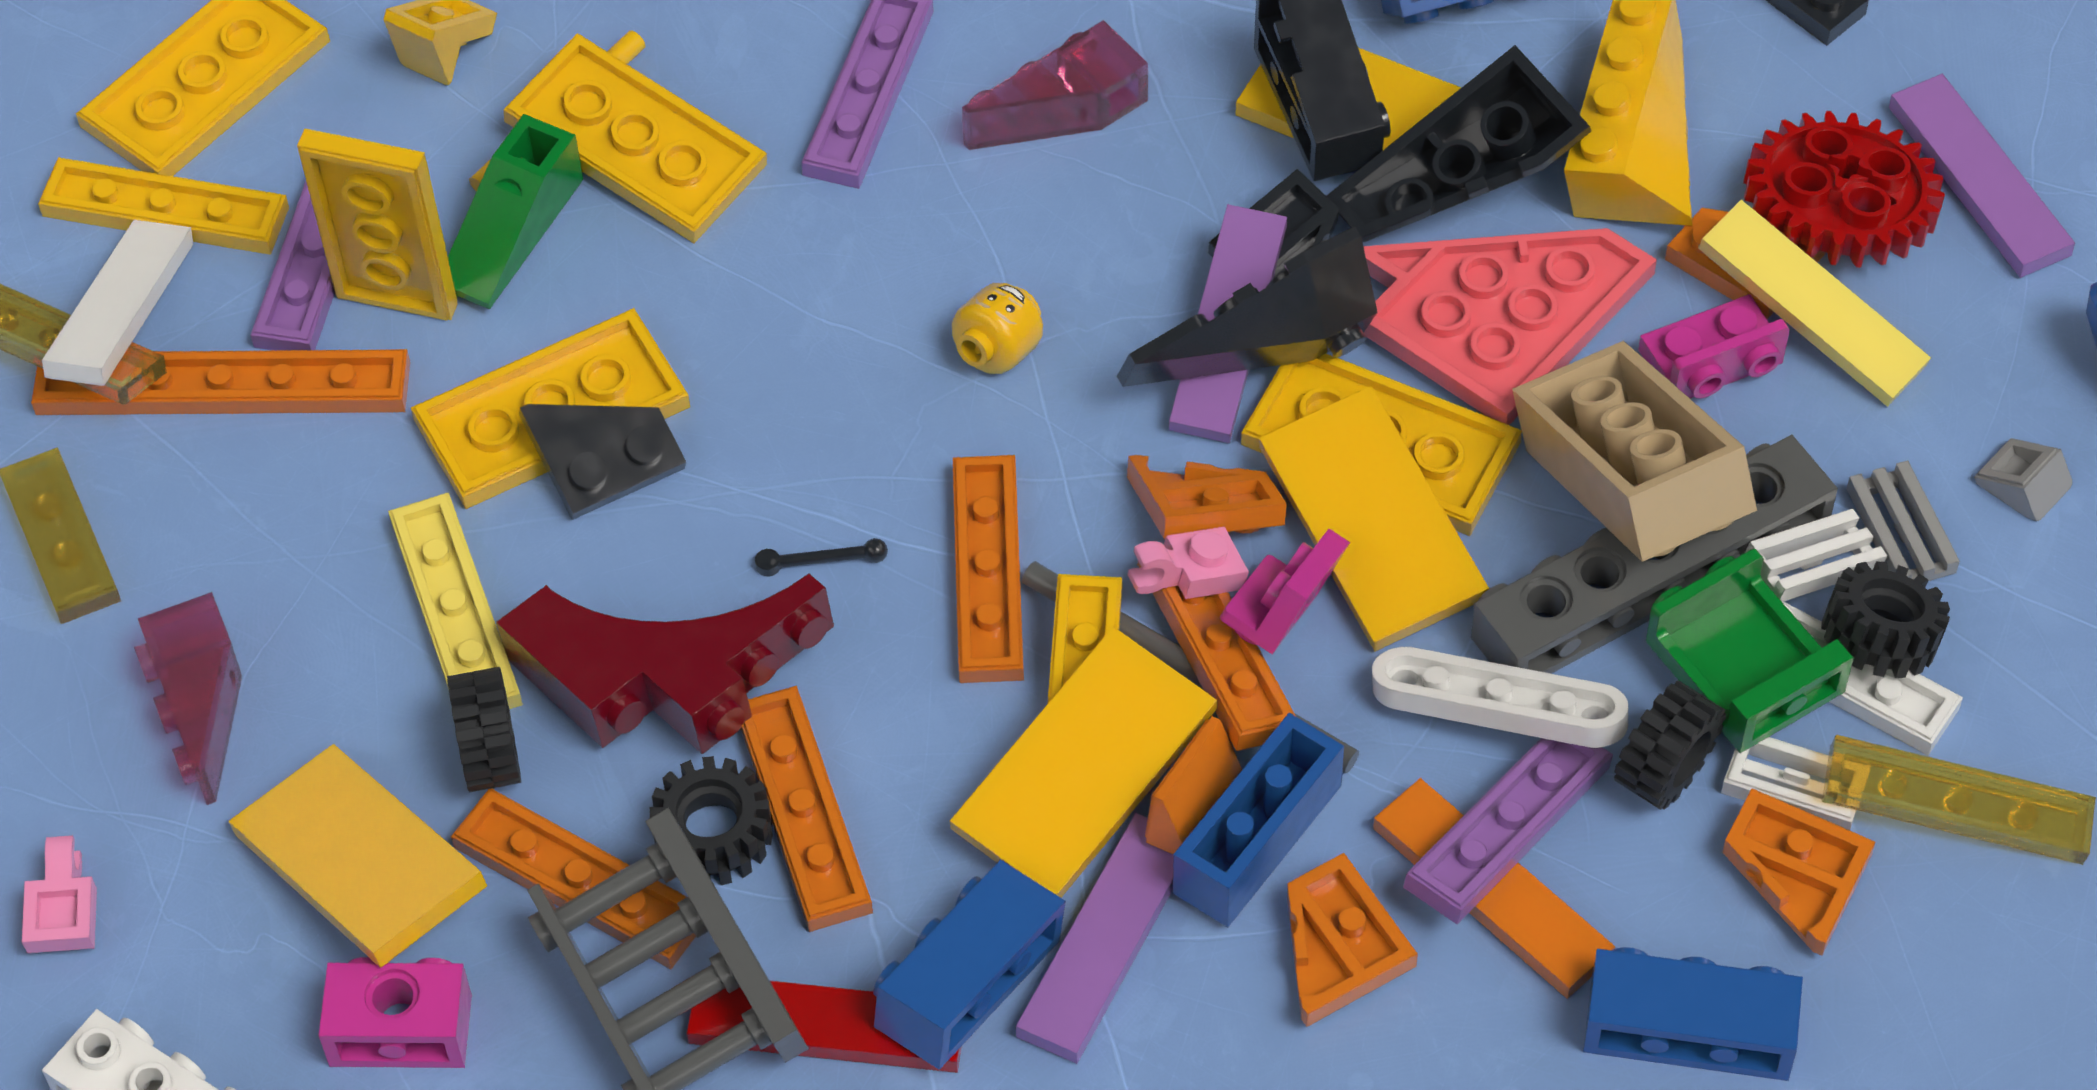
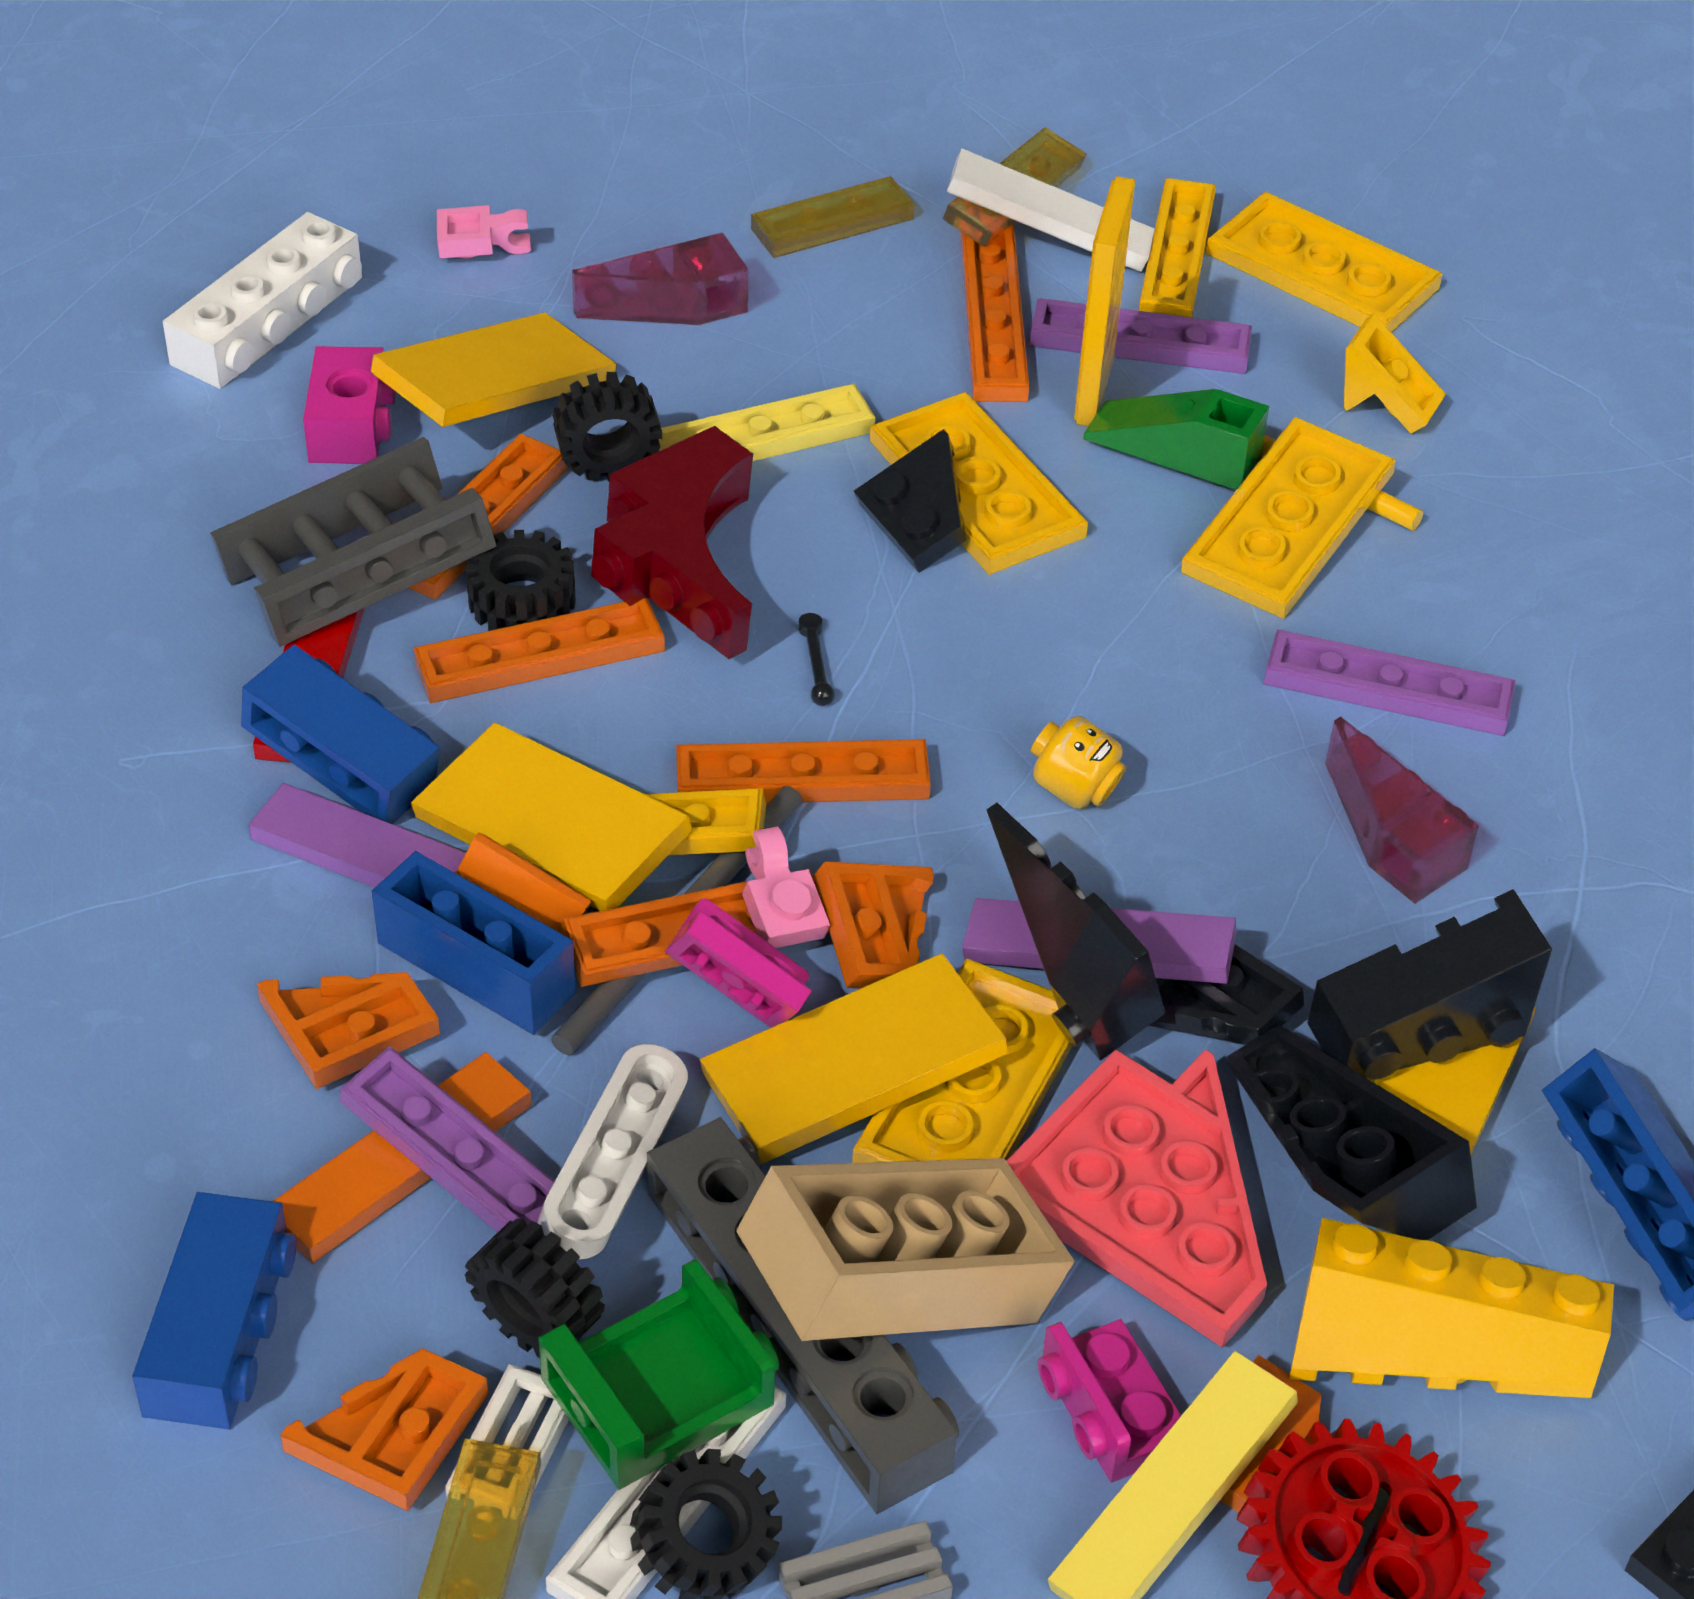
camera: 85 degrees right, 10 degrees down
white tile [1745,509,1888,602] -> none

